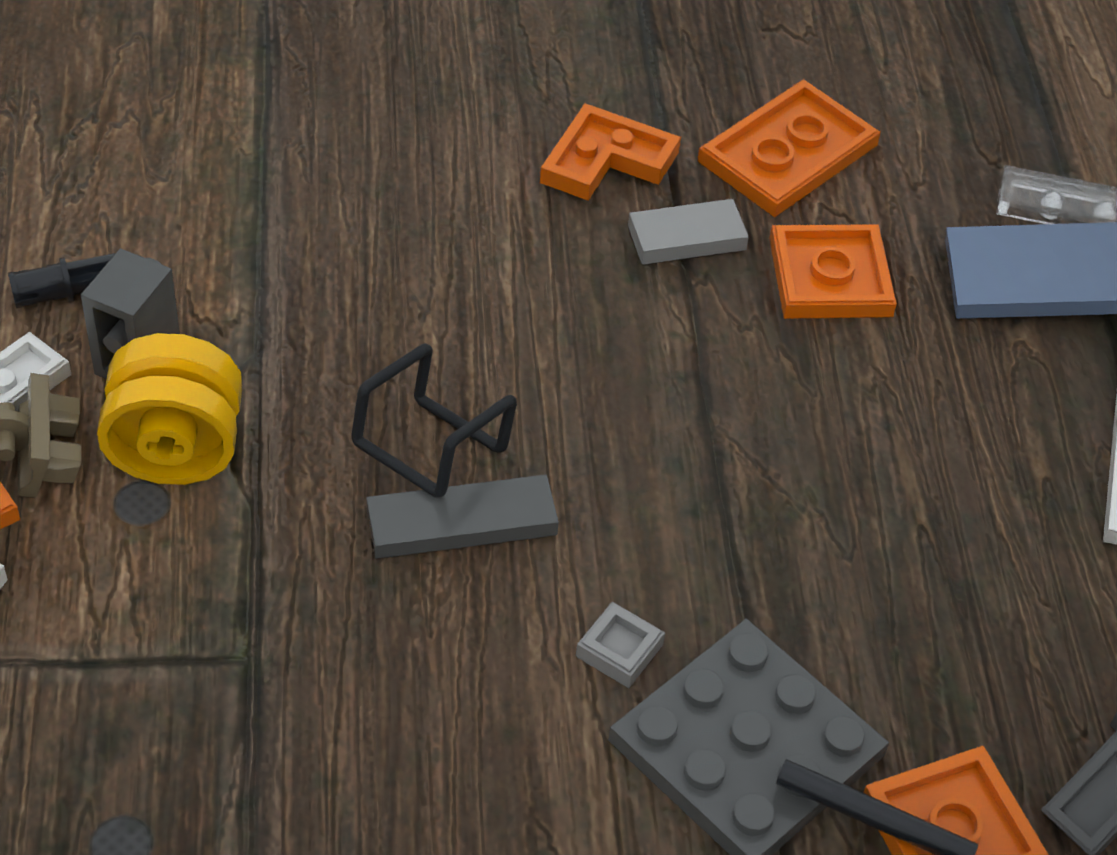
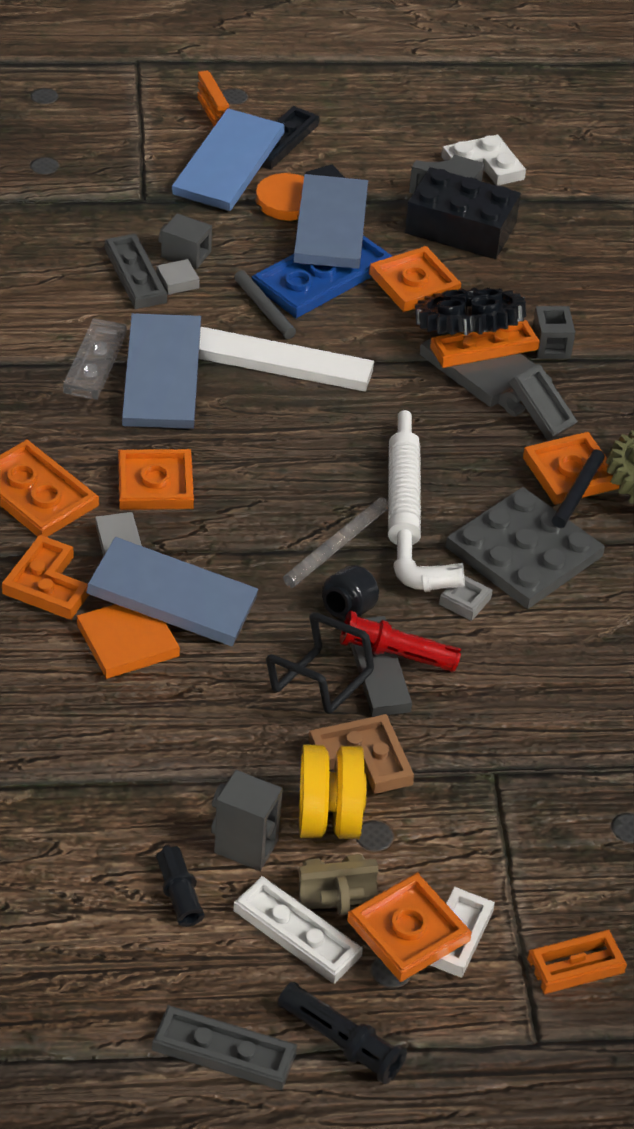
camera: 90 degrees left, 5 degrees down
none -> orange tile [77,604,180,679]
none -> sand blue tile [86,537,258,647]
none -> clear bar [283,497,388,588]
none -> medium nougat plate [309,714,414,794]
none -> black head [322,565,379,621]
none -> red pin [340,610,461,672]
none -> white piece [388,410,465,592]

